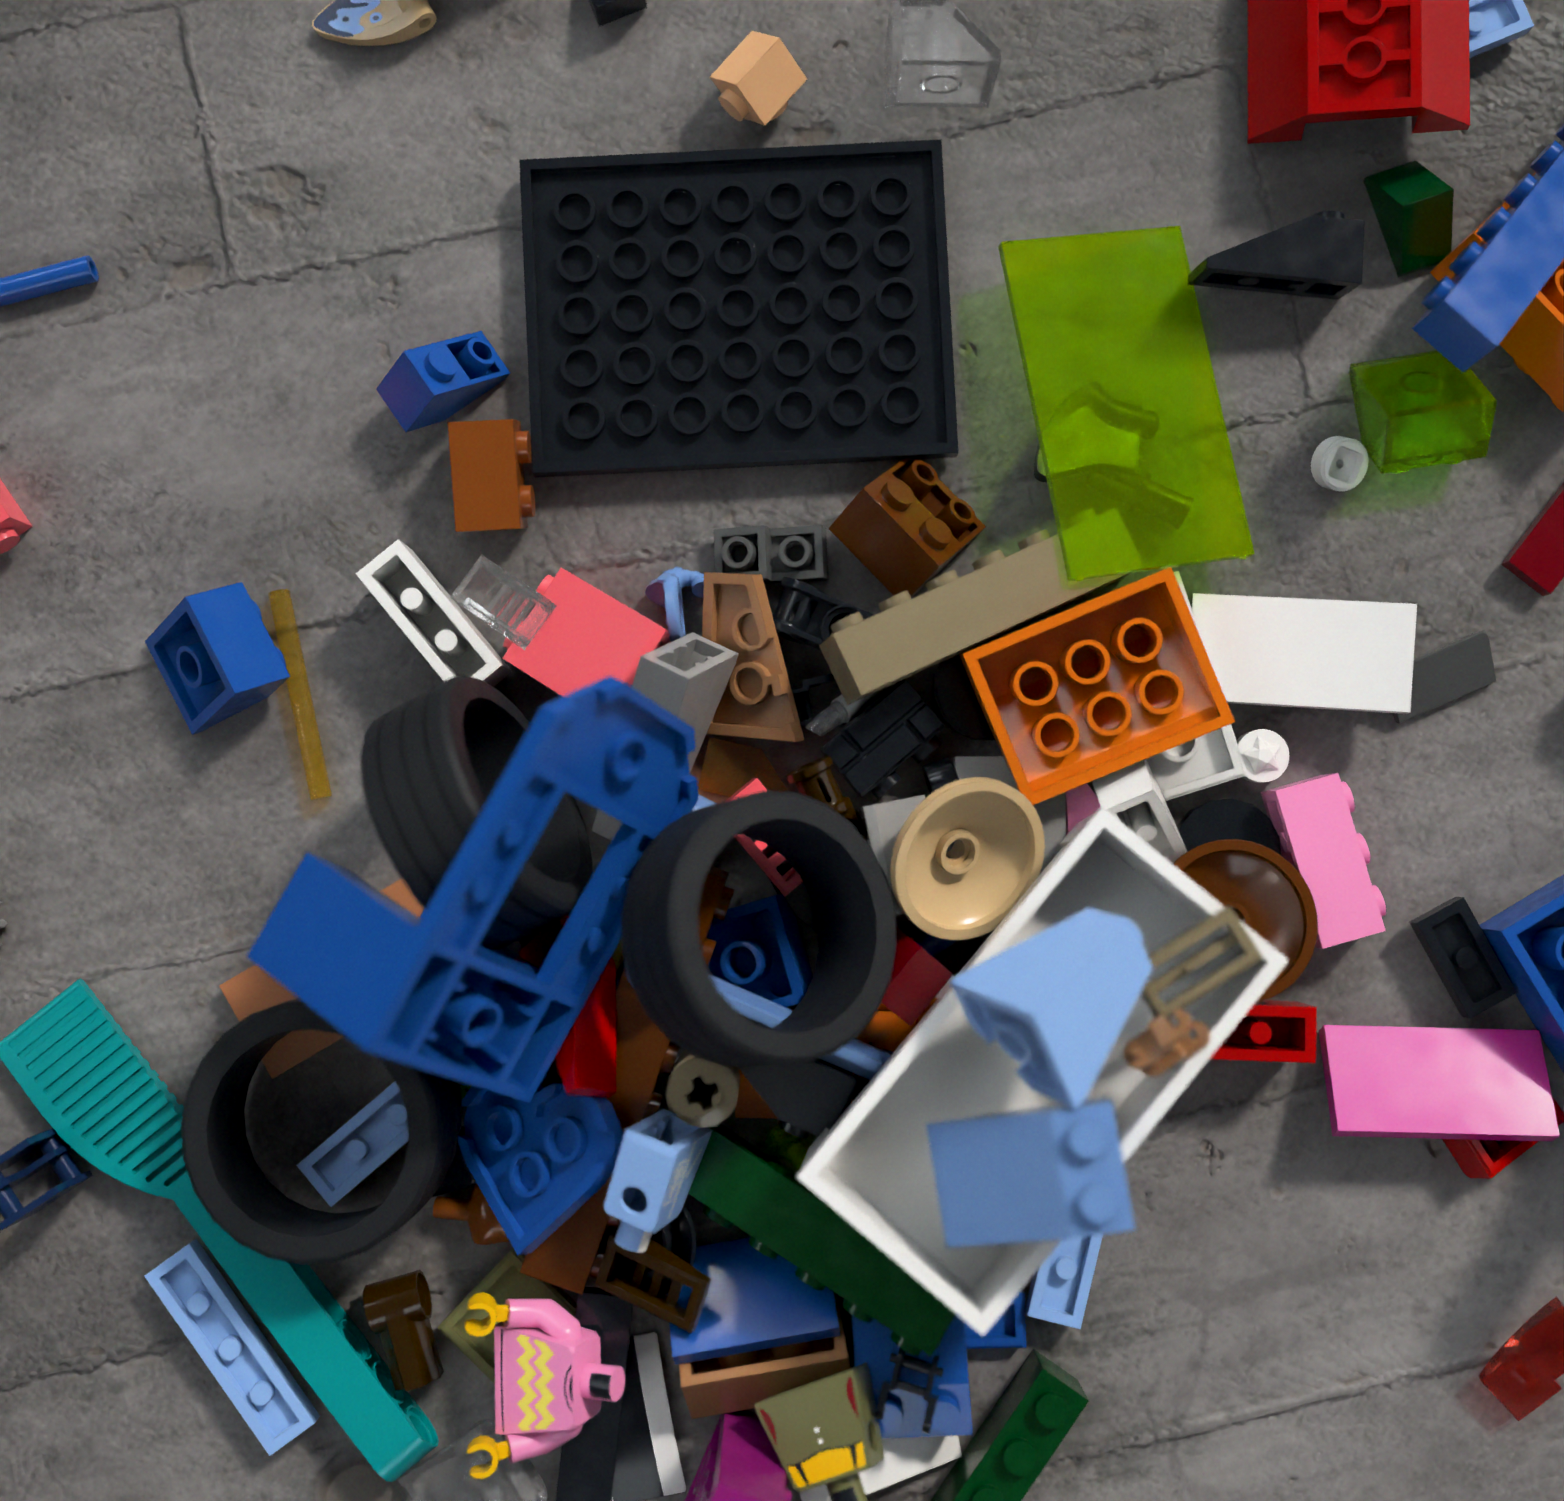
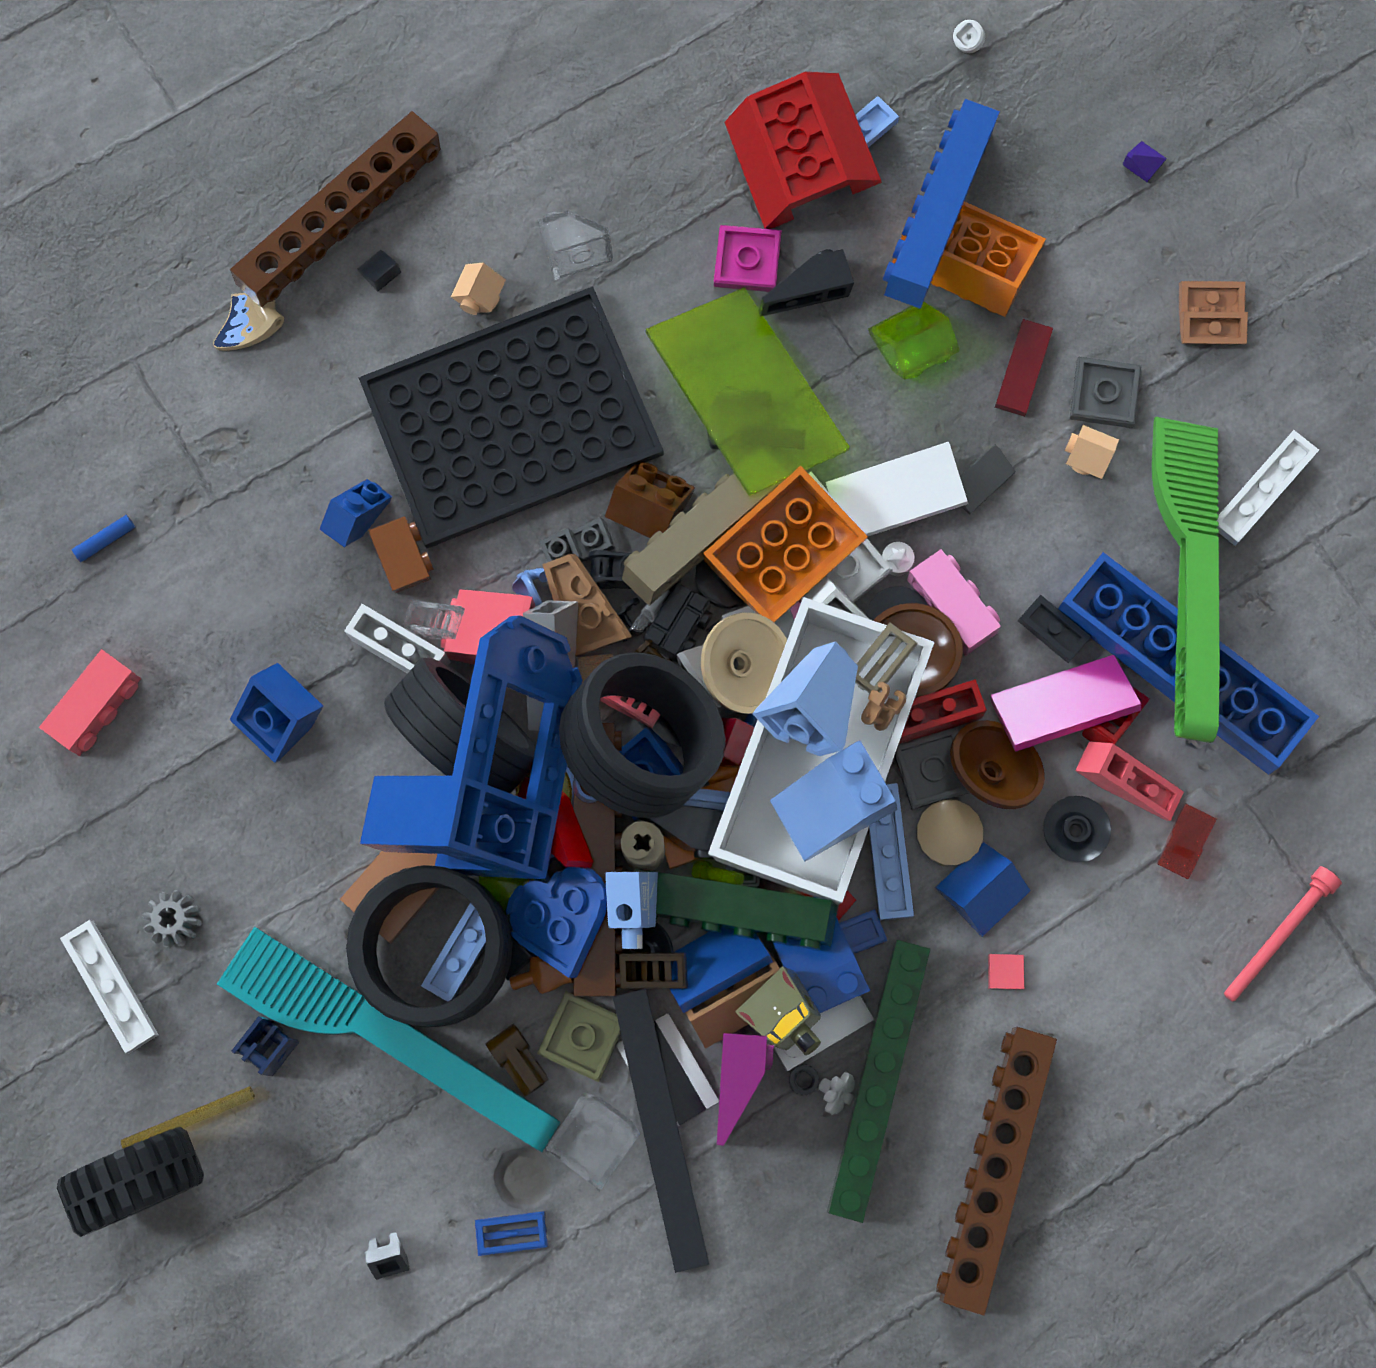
camera: 15 degrees left, 10 degrees down
light blue plate [144,1239,320,1456] -> none
clear yellow bar [268,589,332,801] -> none
bright pink torso [465,1292,625,1479] -> none
black piece [875,1348,944,1434] -> none
white tile [1311,436,1369,491] -> none
dark green slope [1363,160,1454,277] -> none
none -> dark pink tile [714,225,782,292]
none -> dark grey tile [894,727,970,810]
none -> tan dish [916,800,983,866]
none -> blue slope [935,842,1031,937]
none -> reddish brown dish [950,720,1045,809]
none -> coral tile [988,954,1024,990]
none -> black dish [1043,796,1111,863]
none -> coral slope [1075,742,1184,821]

